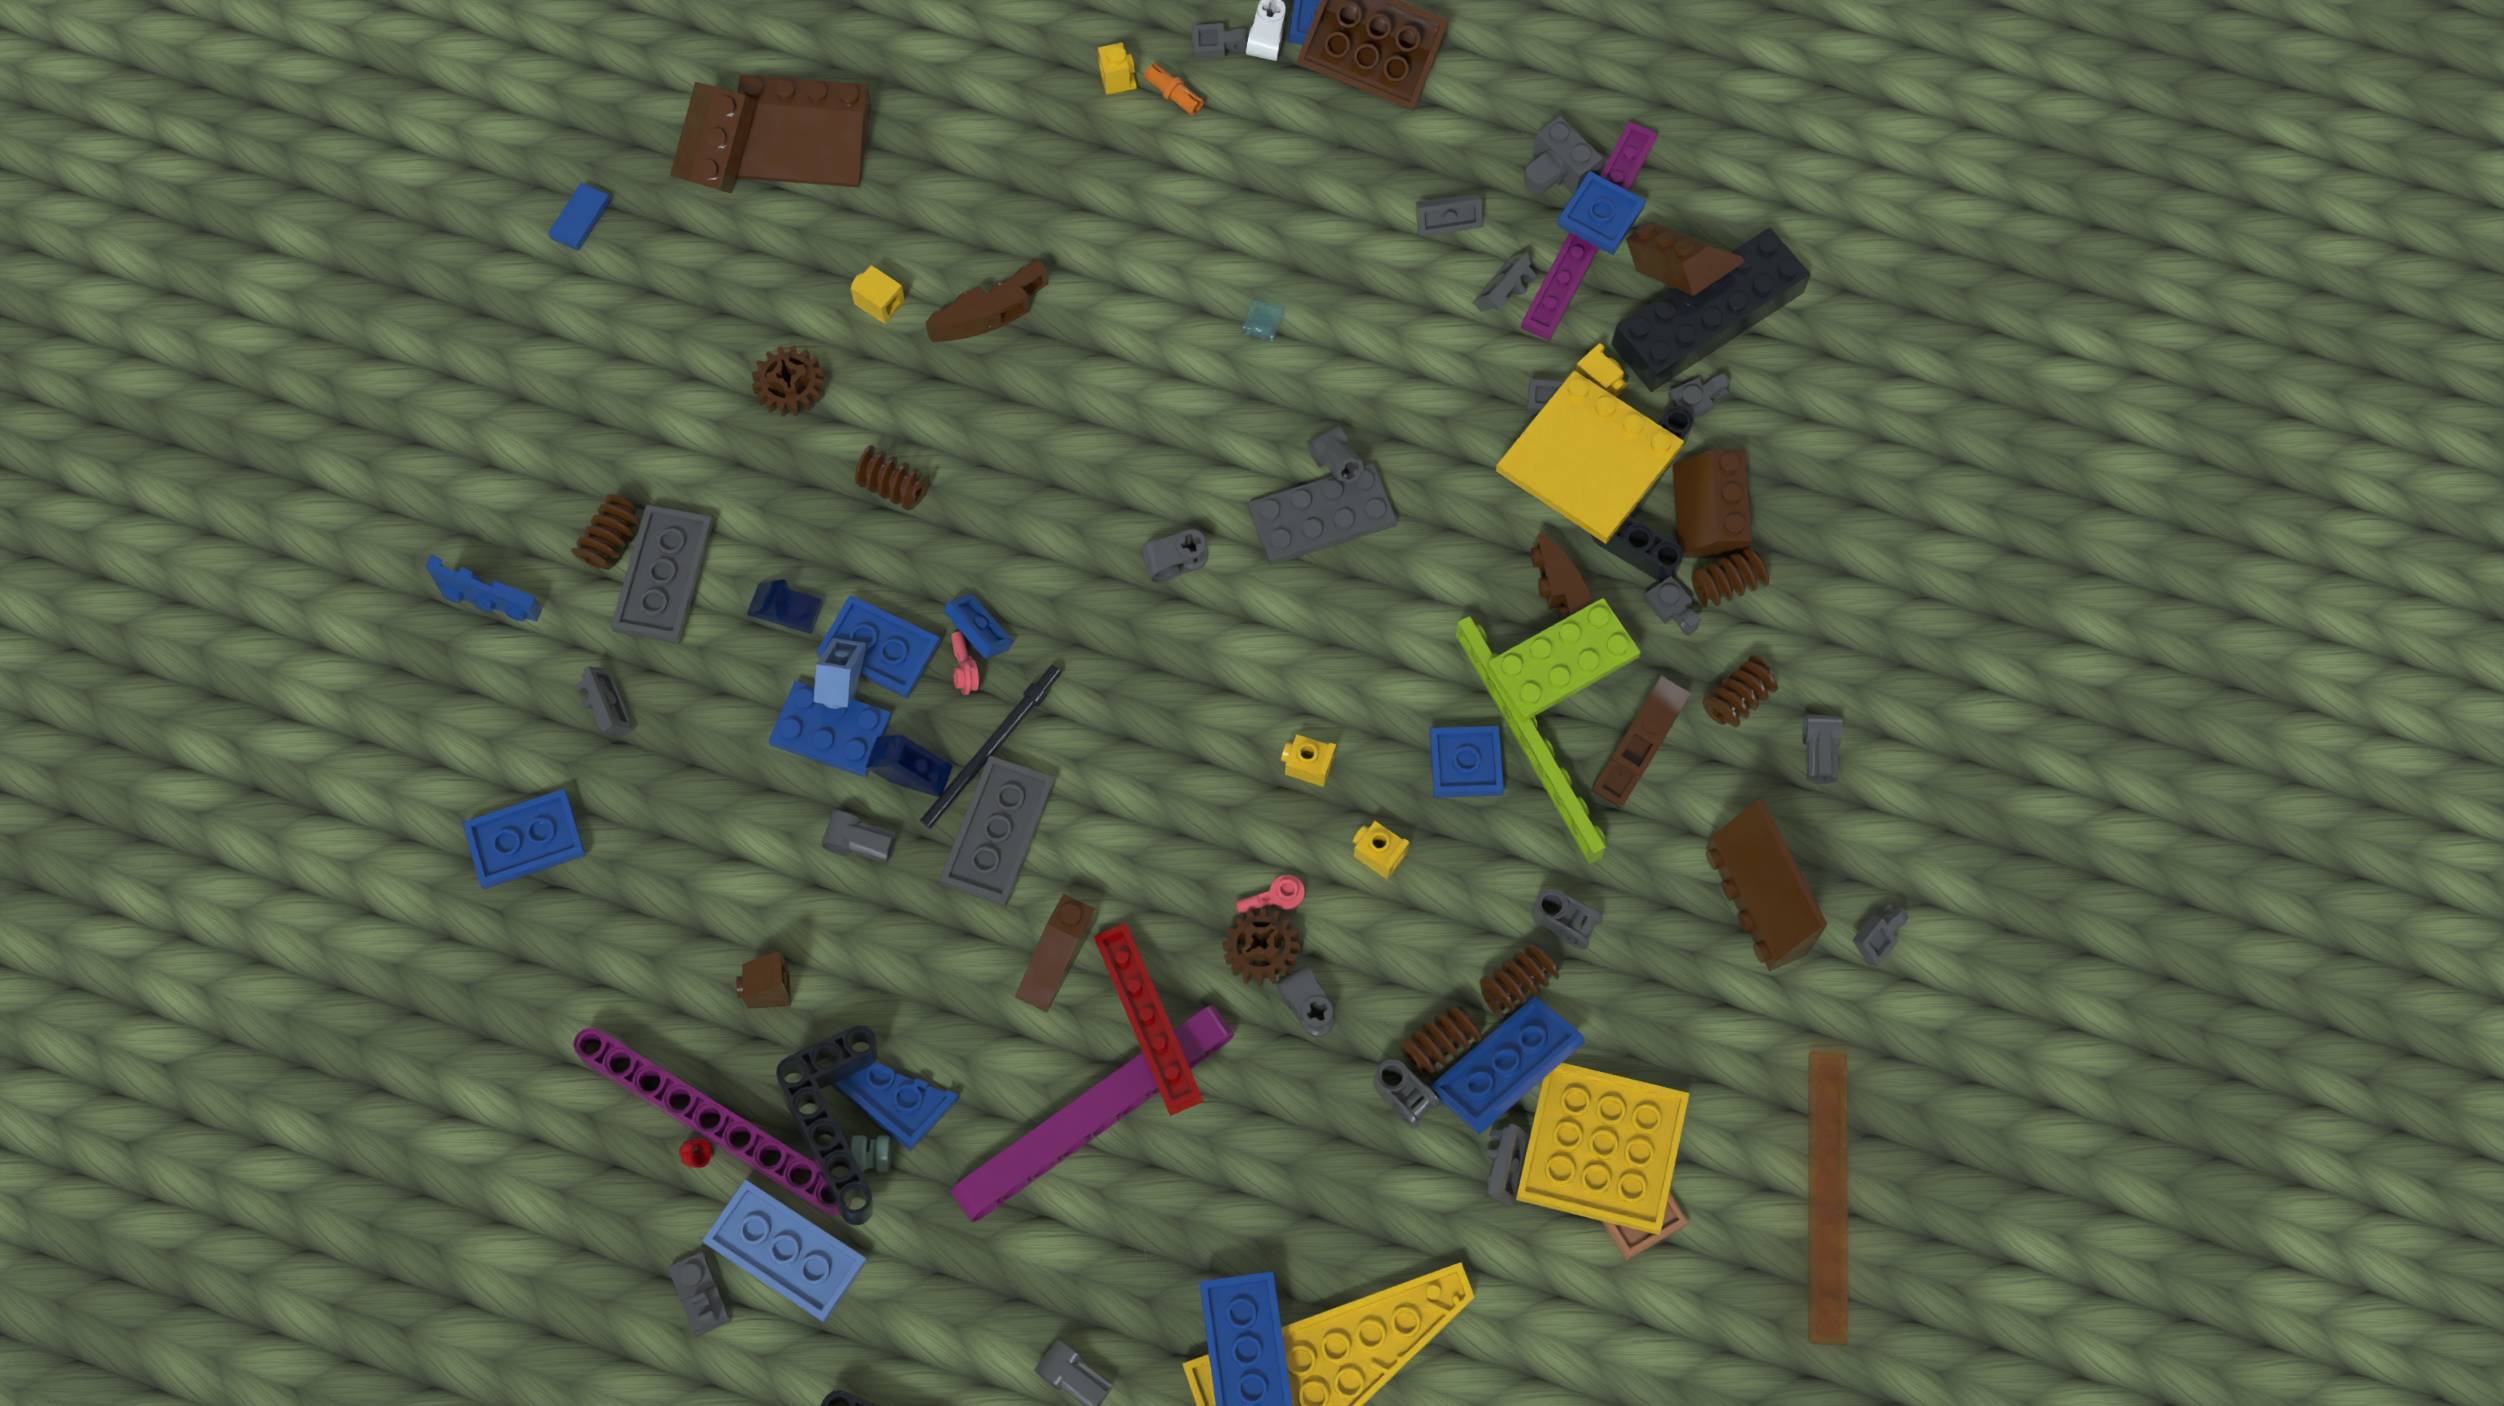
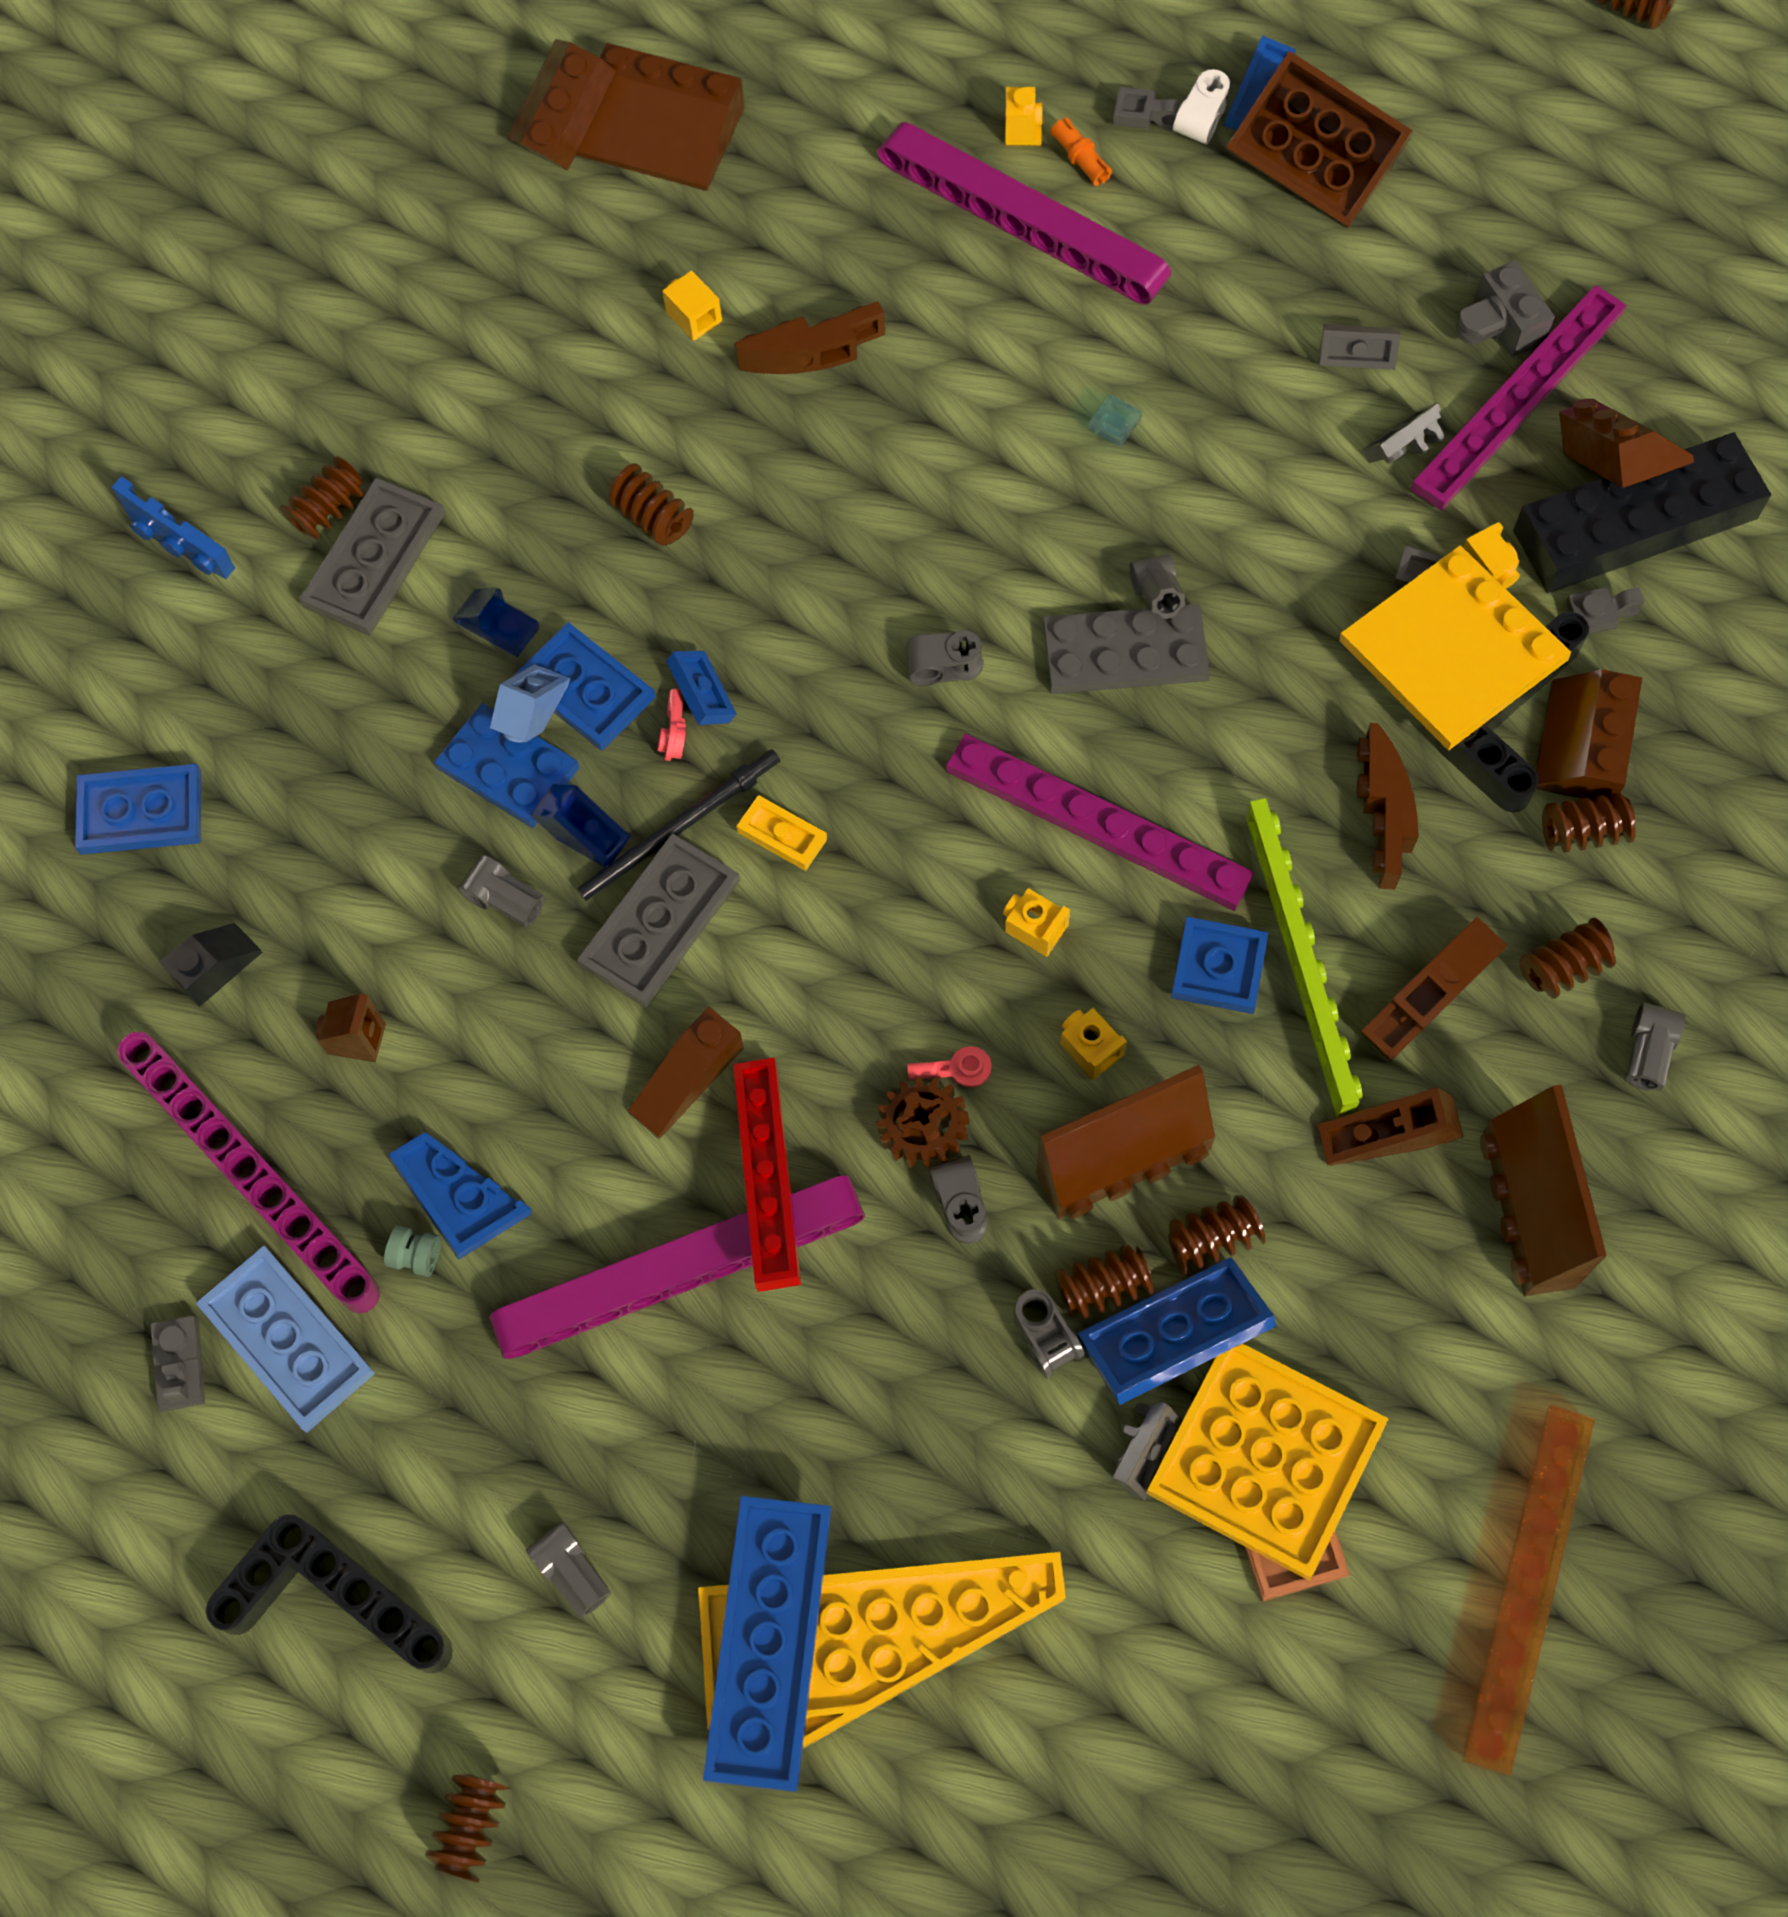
camera: 20 degrees right, 0 degrees up
blue tile [548,183,611,251] -> none
dark grey plate [575,666,634,736] -> none
red hinge [679,1138,711,1168] -> none
reddish brown gear [752,346,825,417] -> none
black beam [776,1025,878,1225] -> none
lime plate [1486,598,1641,722] -> none
dark grey piece [1532,888,1603,950] -> none
blue plate [1557,171,1646,255] -> none
dark grey plate [1643,576,1701,636] -> none
dark grey plate [1852,902,1909,967] -> none
none -> black slope [159,923,263,1007]
none -> yellow plate [736,795,827,871]
none -> magenta beam [877,122,1171,305]
none -> magenta plate [946,733,1254,912]
none -> reddish brown slope [1036,1065,1215,1219]
none -> reddish brown slope [1317,1087,1464,1166]

